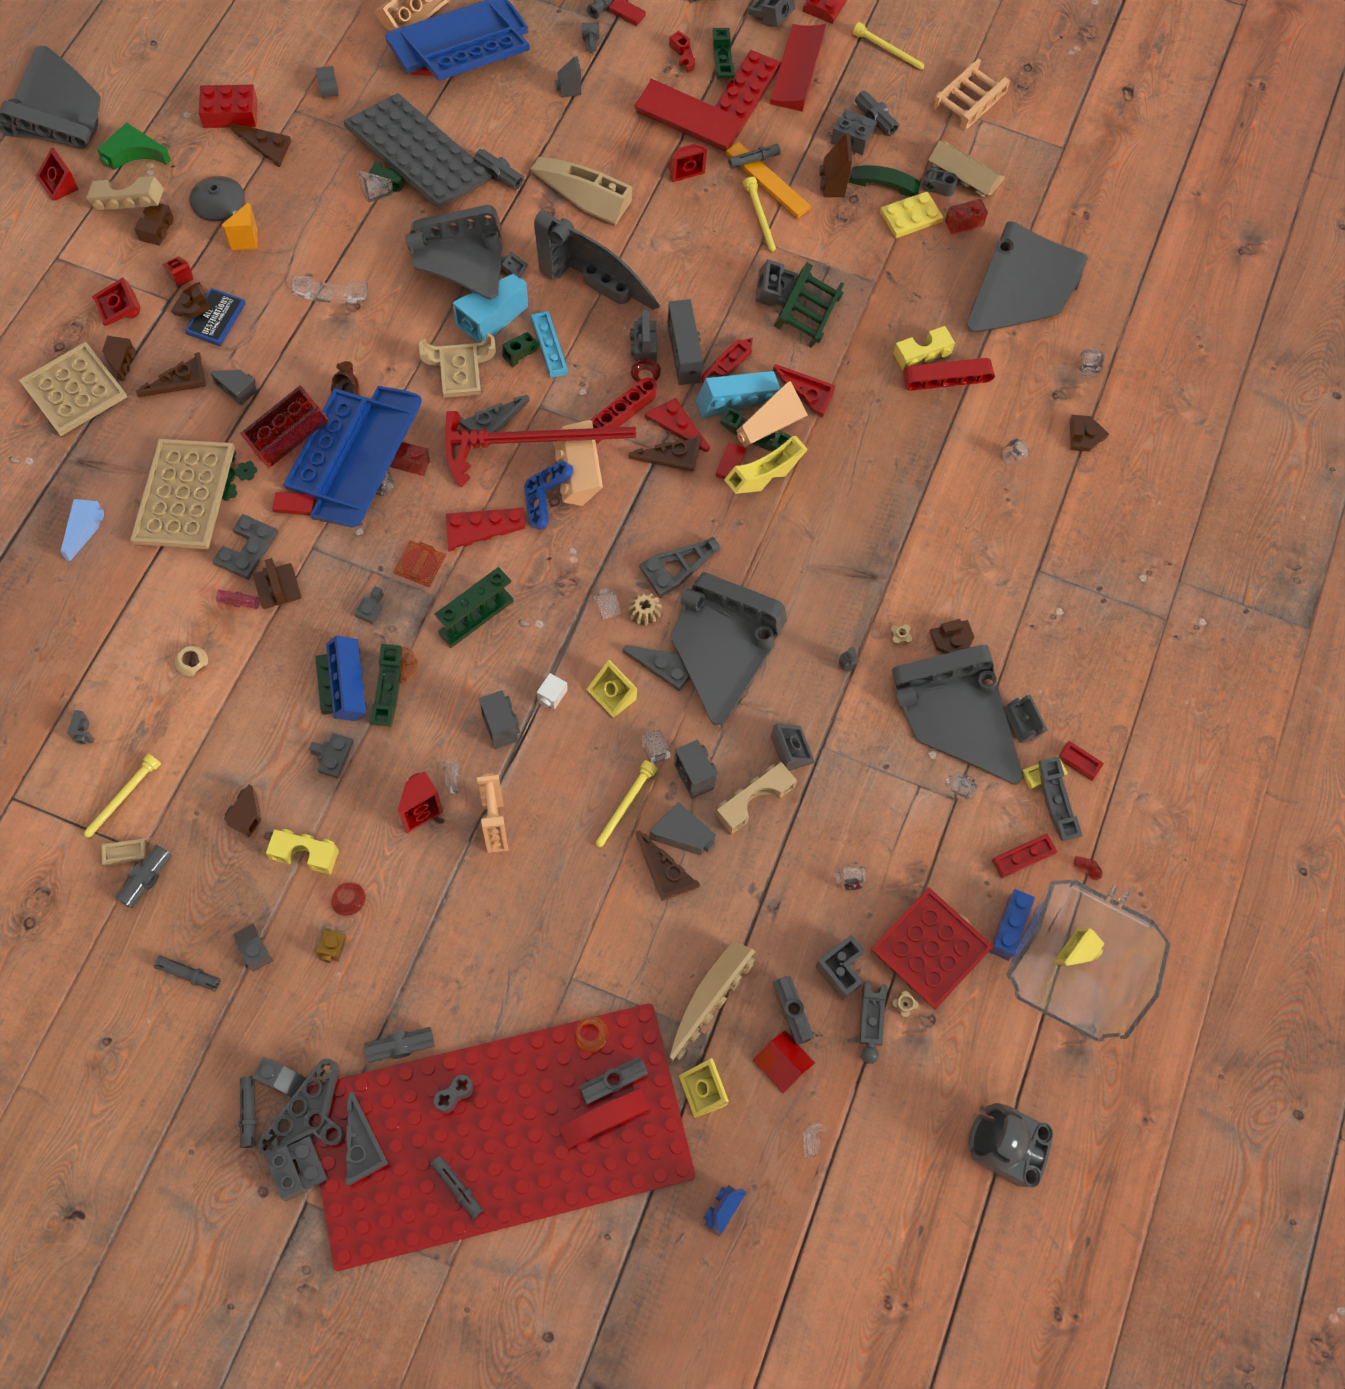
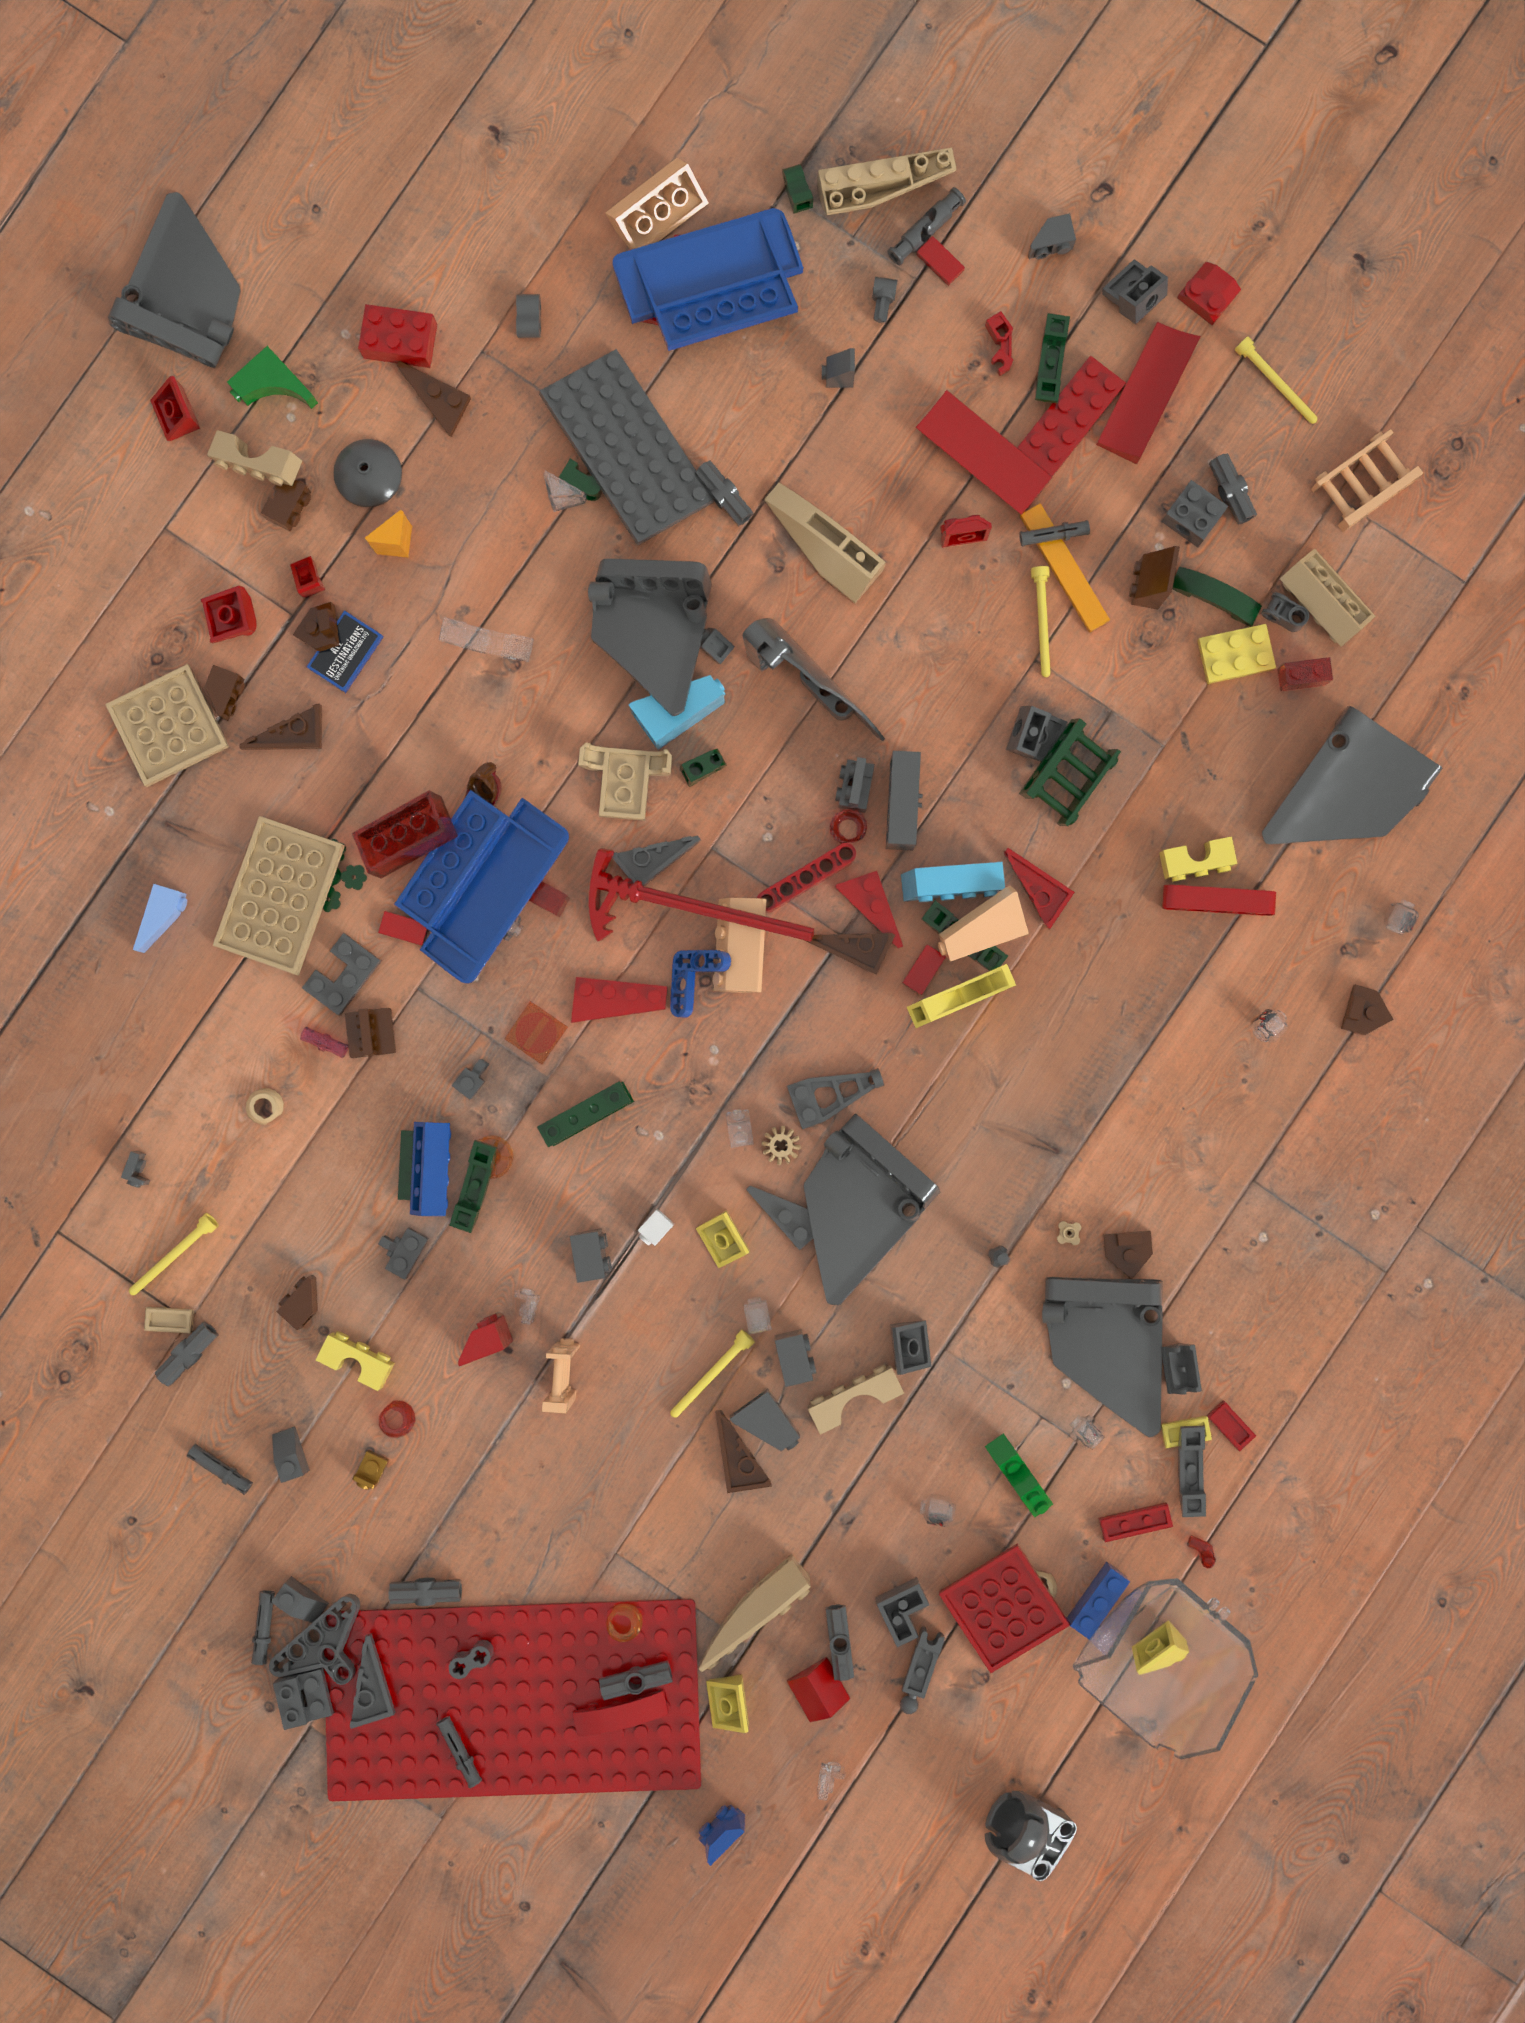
camera: 25 degrees right, 20 degrees up
dark grey slope [210,370,257,405] -> none
medium azure tile [531,311,568,378] -> none
red plate [701,338,753,383] -> none
tan plate [892,991,919,1017] -> none
none -> green arch [985,1433,1053,1518]

